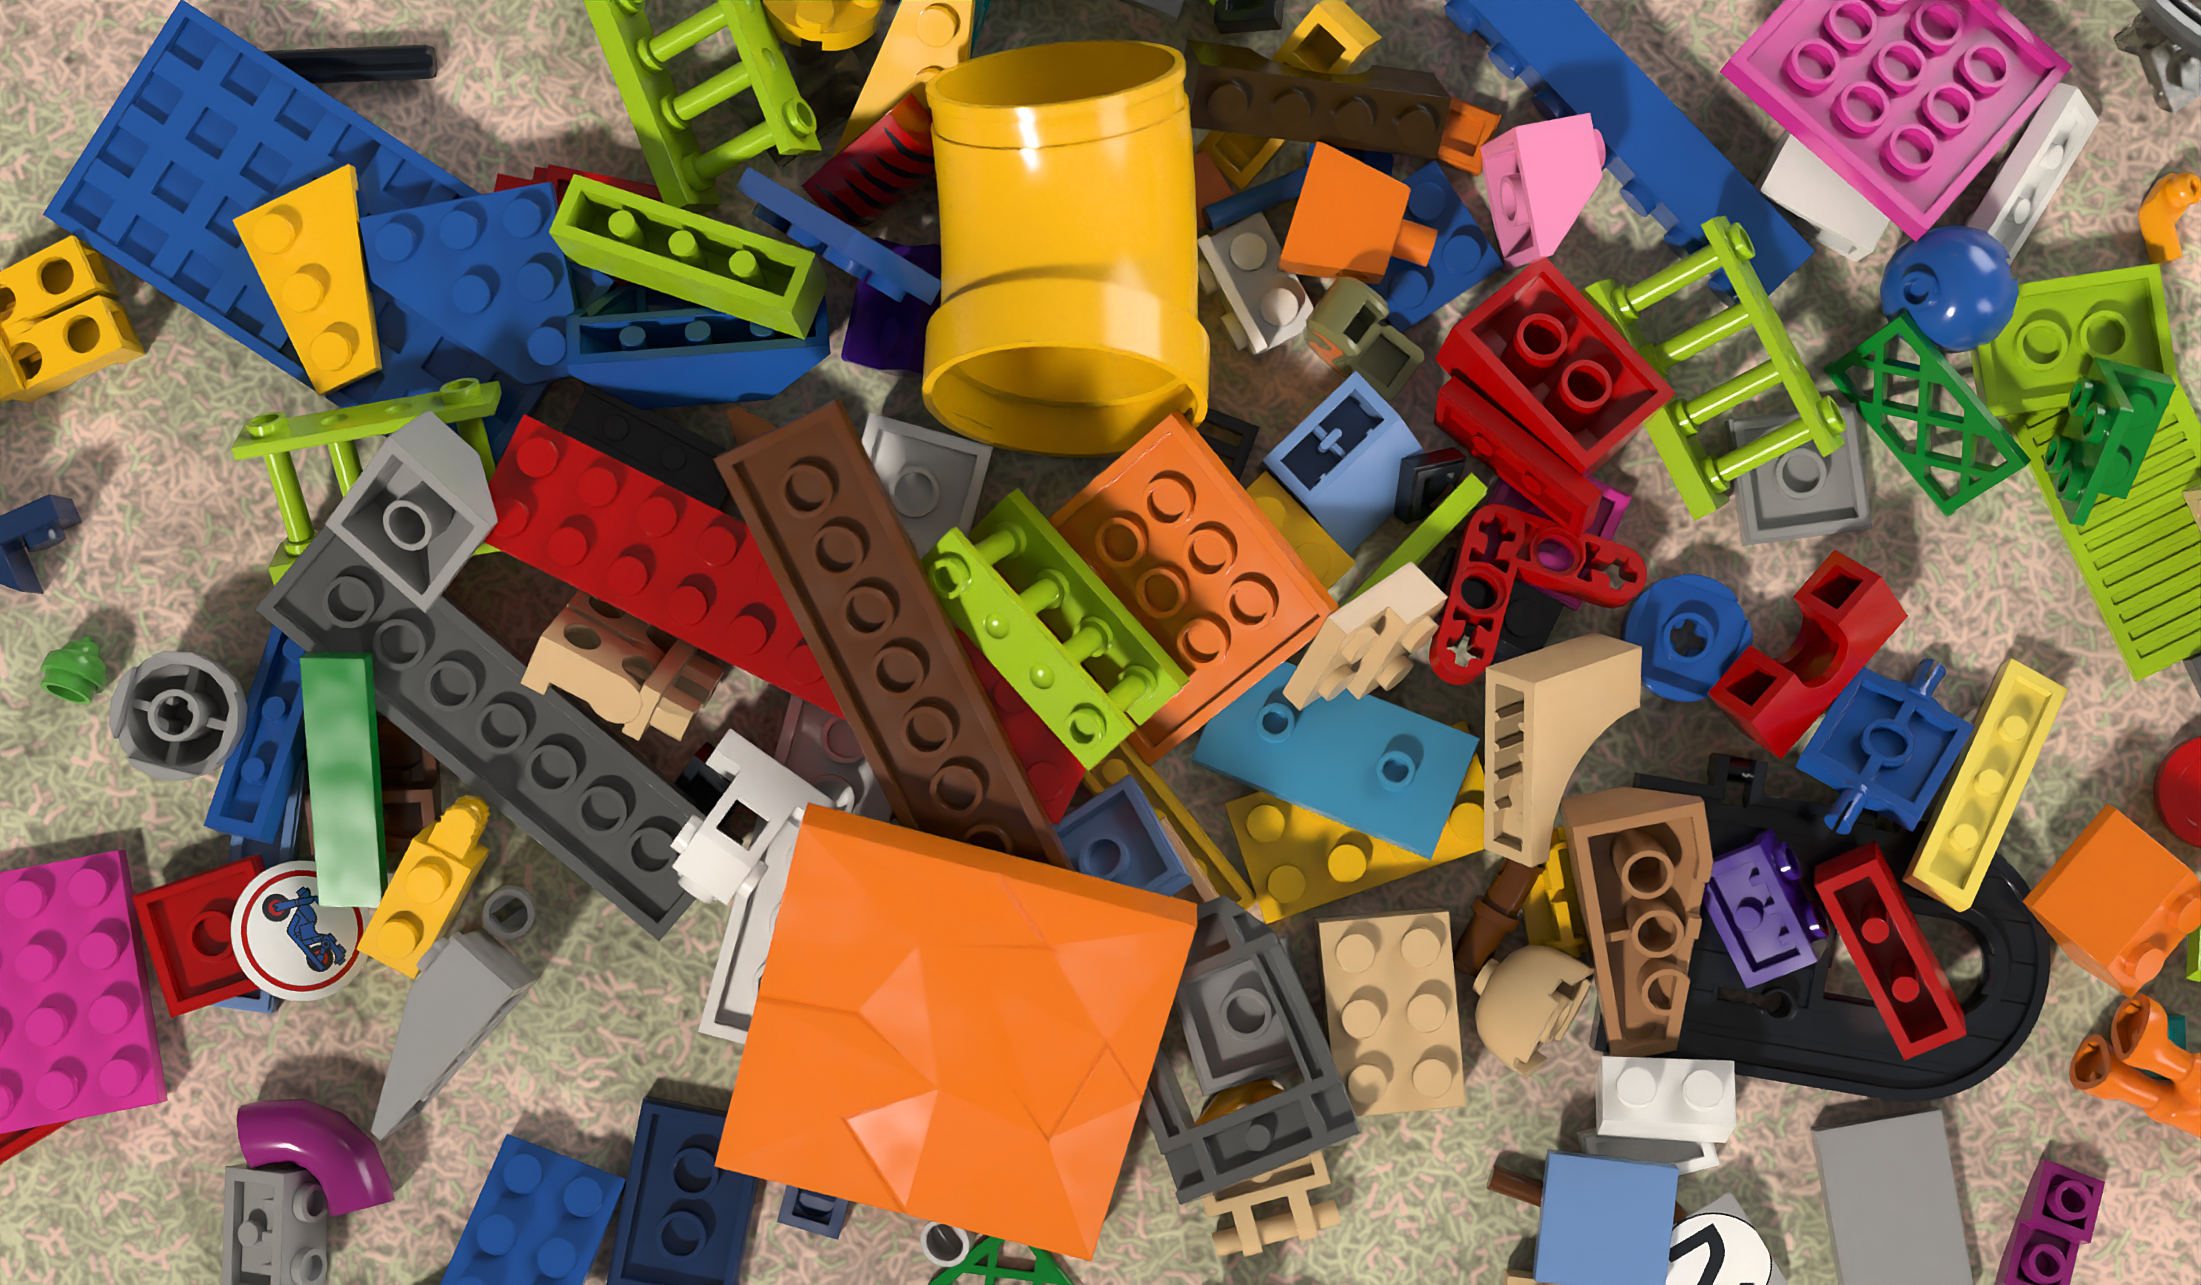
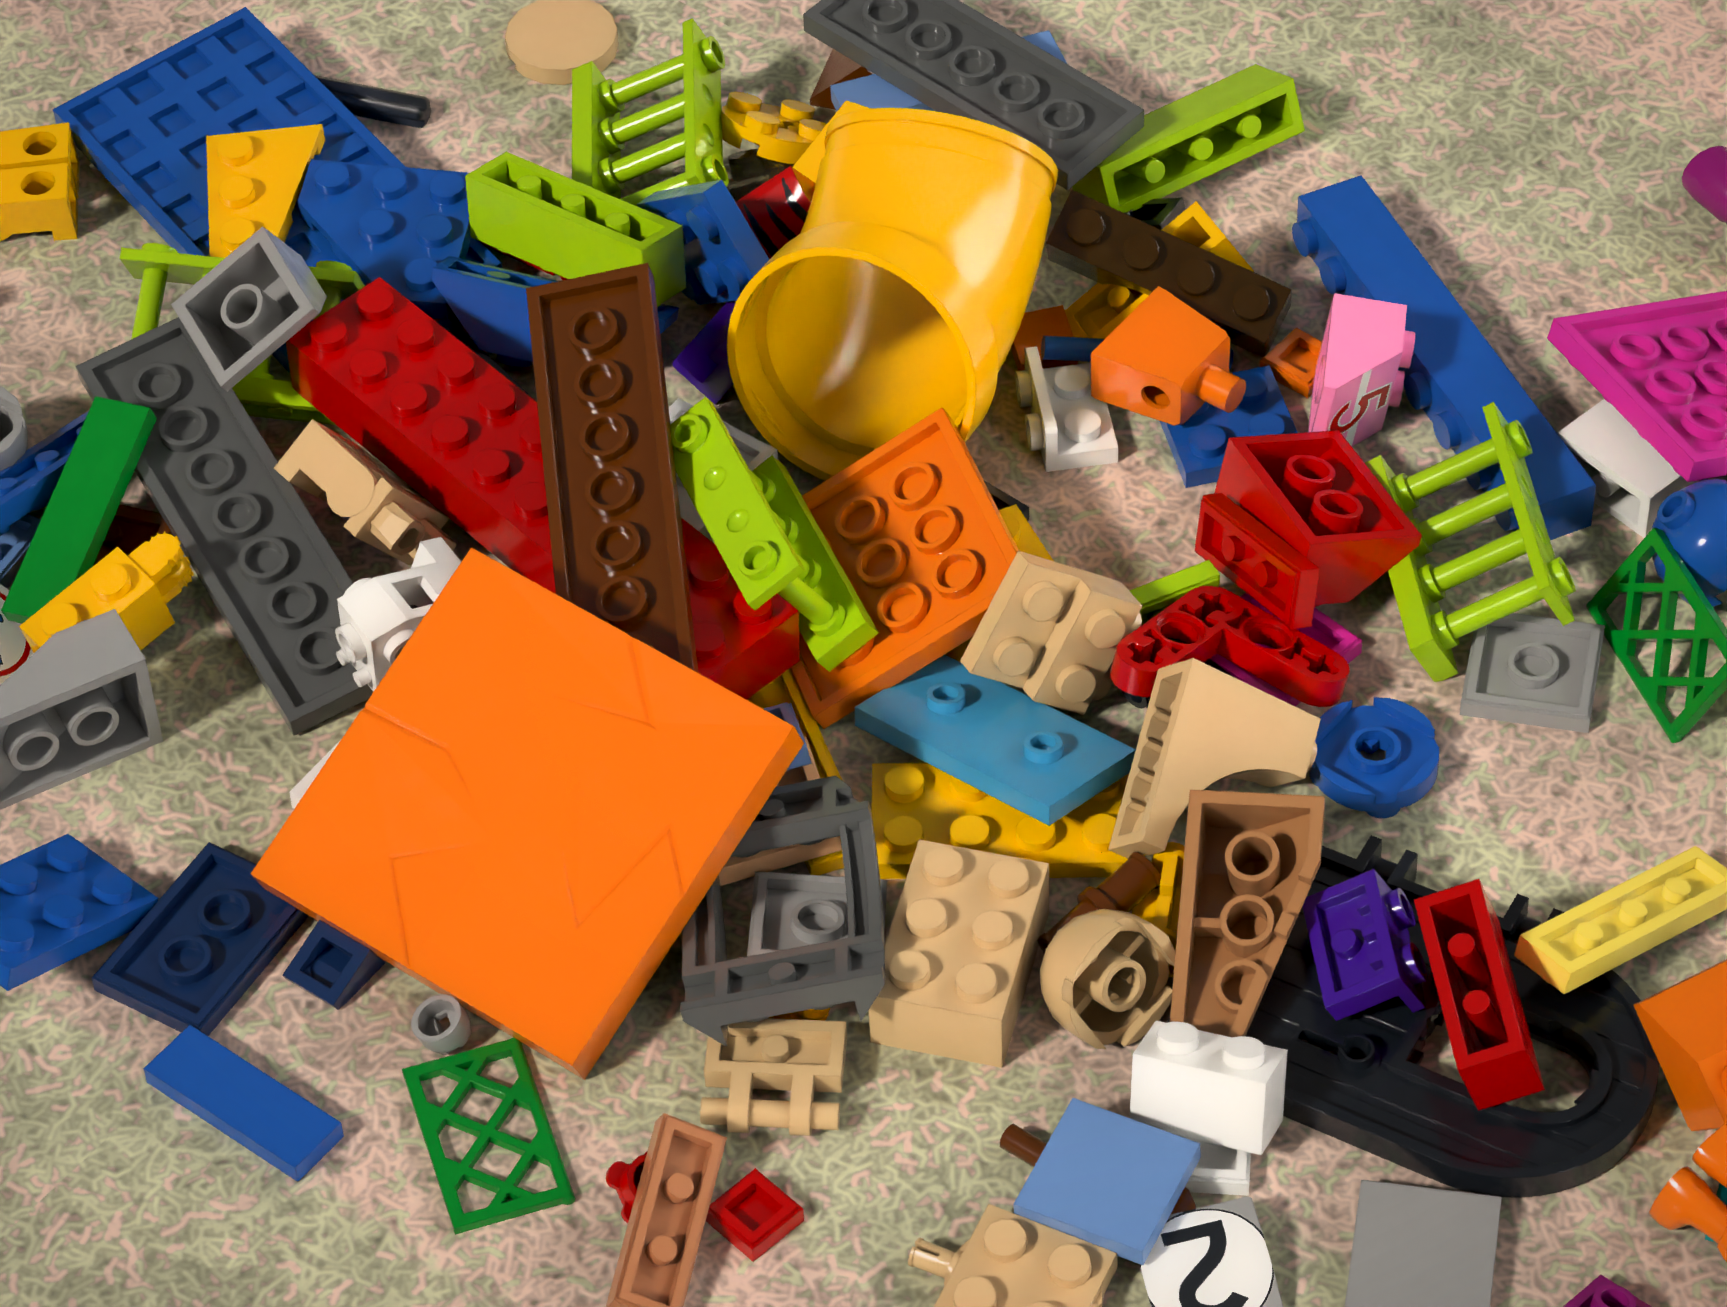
camera: 25 degrees right, 40 degrees down
light grey hinge [482,885,536,939] -> none
medium blue slope [1258,371,1426,555] -> none
olive animal [1303,276,1424,401] -> none
black tile [1394,447,1467,525] -> none
red arch [1708,550,1908,759] -> none
blue plate [1795,658,1975,834] -> none

